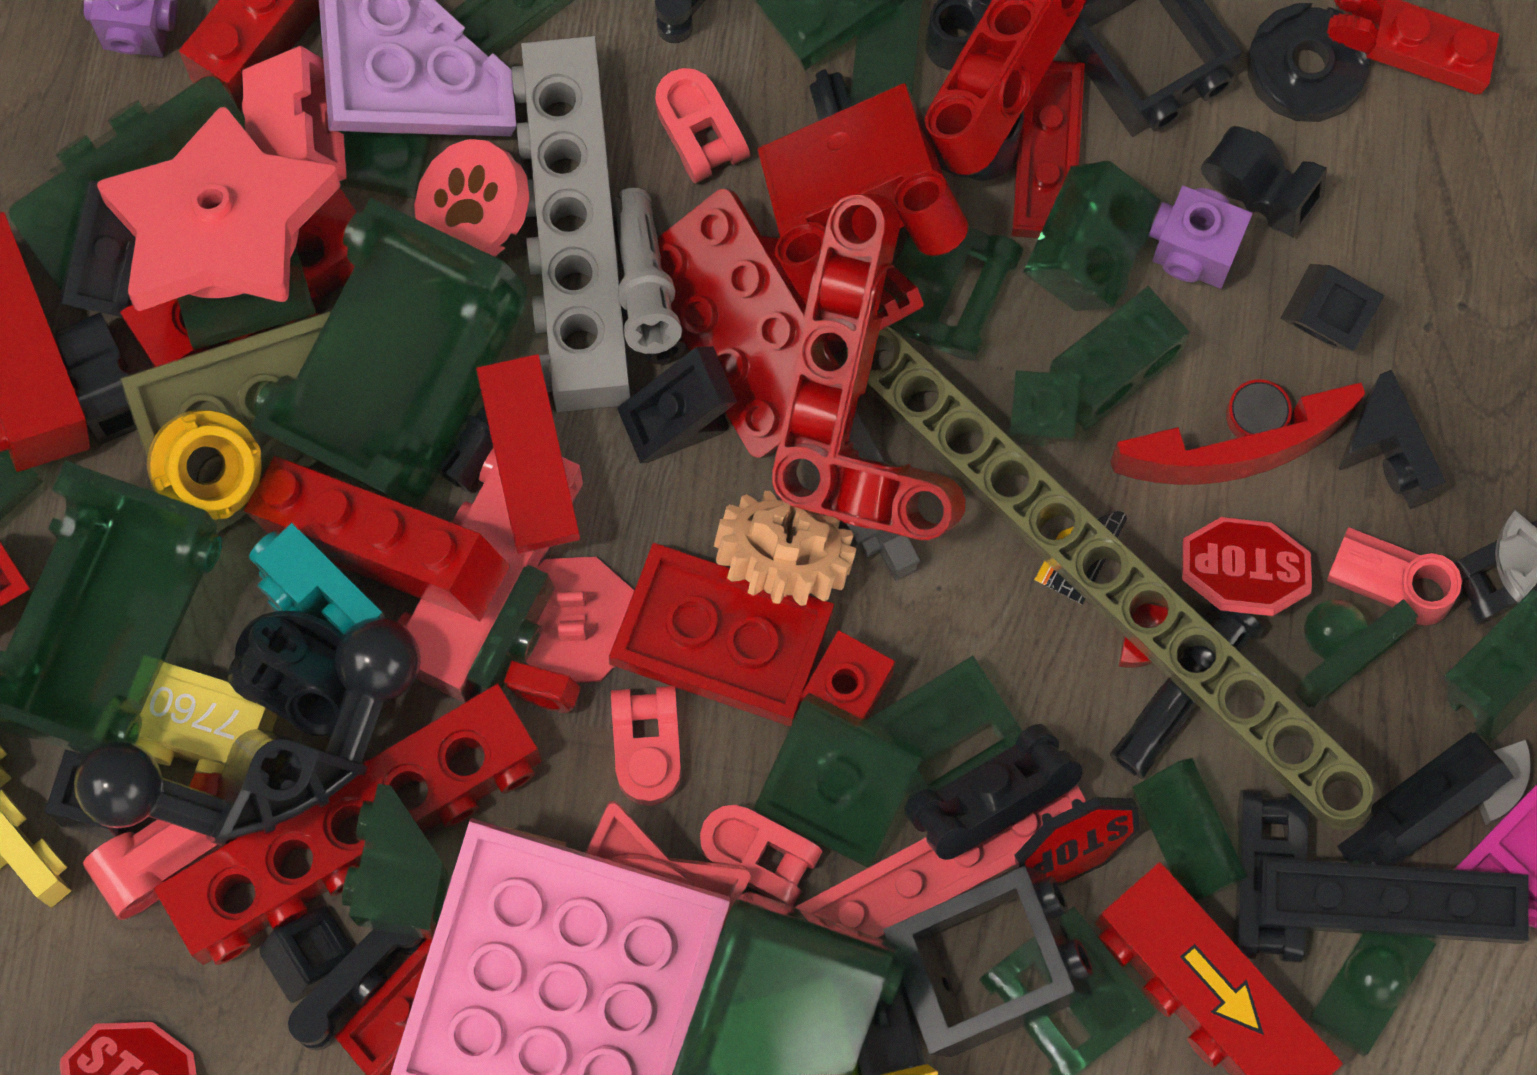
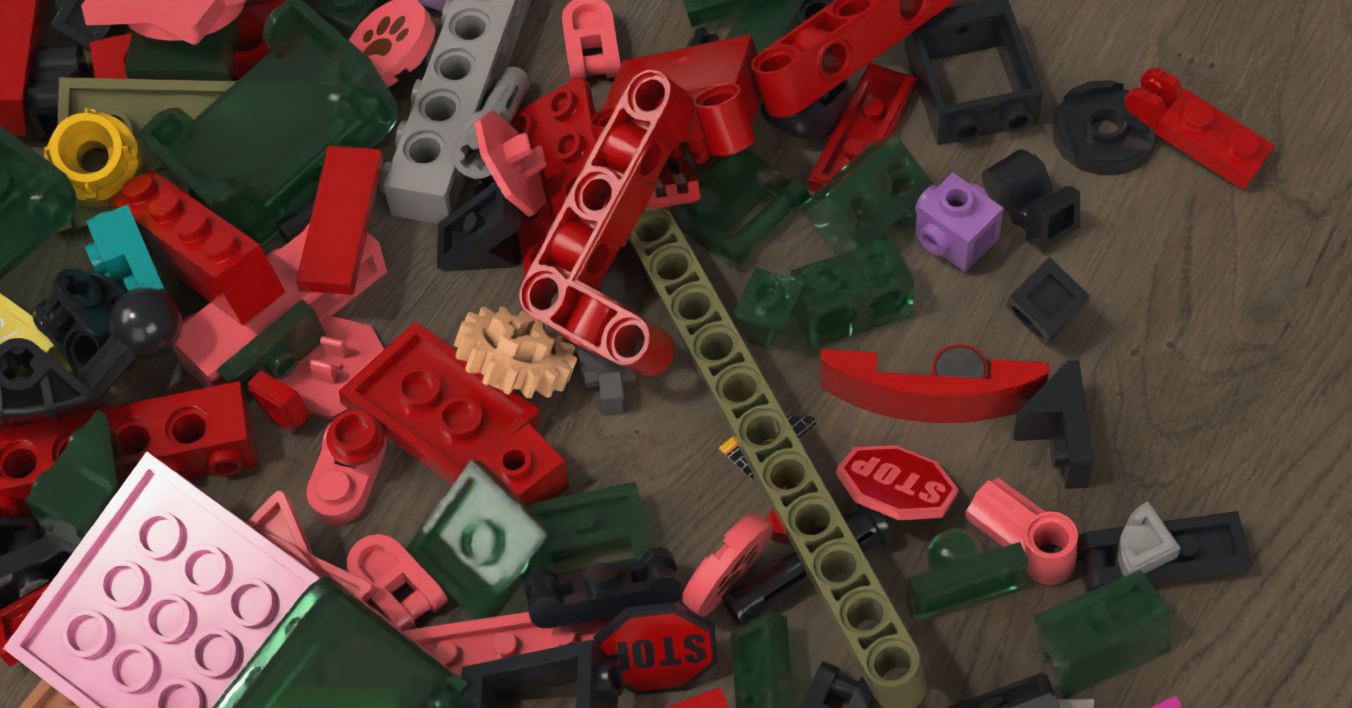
camera: 25 degrees right, 15 degrees down
none -> red plate [326,410,384,466]
none -> coral piece [474,110,547,217]
none -> coral tile [682,513,774,617]

